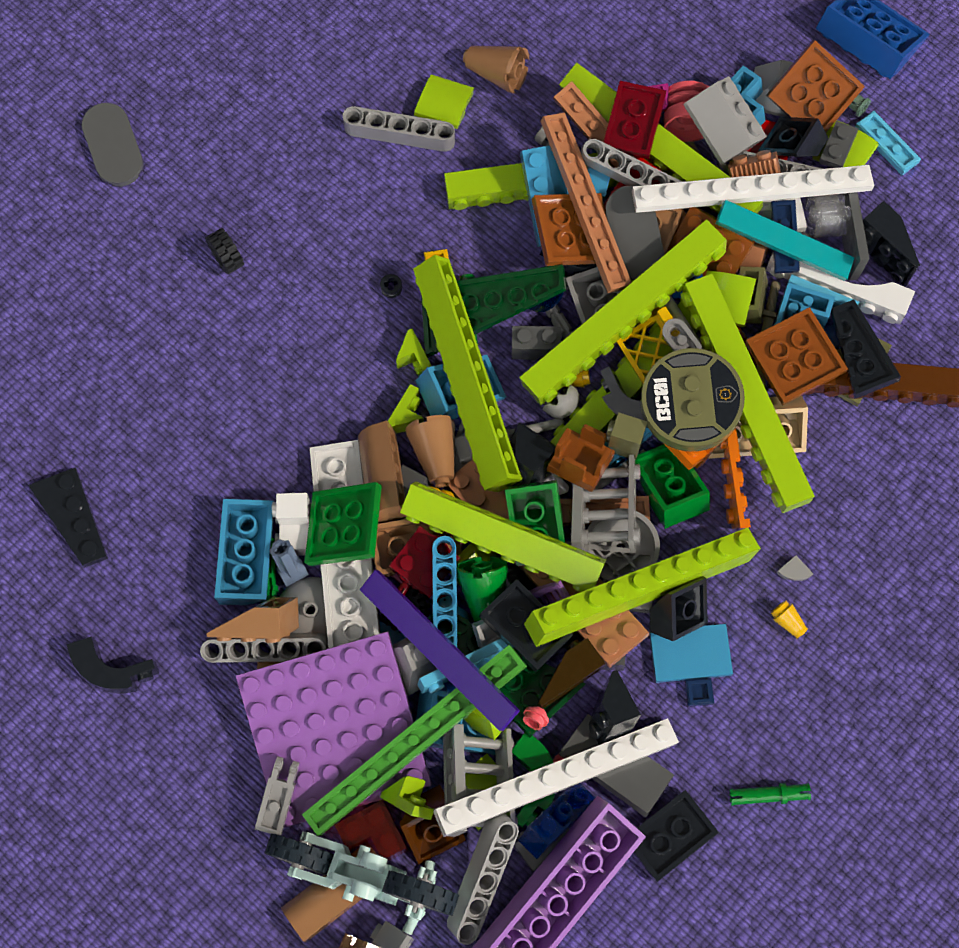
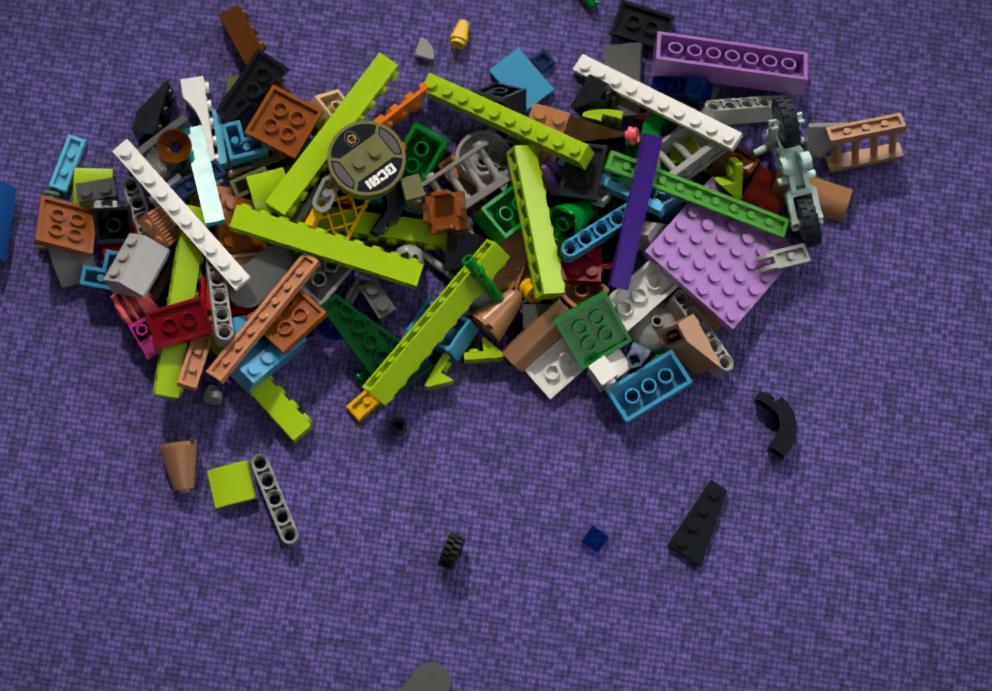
camera: 125 degrees left, 5 degrees up
none -> reddish brown piece [156,128,192,164]
none -> green pin [462,254,504,303]
none -> clear blue tile [581,526,609,553]
none -> lime slope [582,109,623,130]

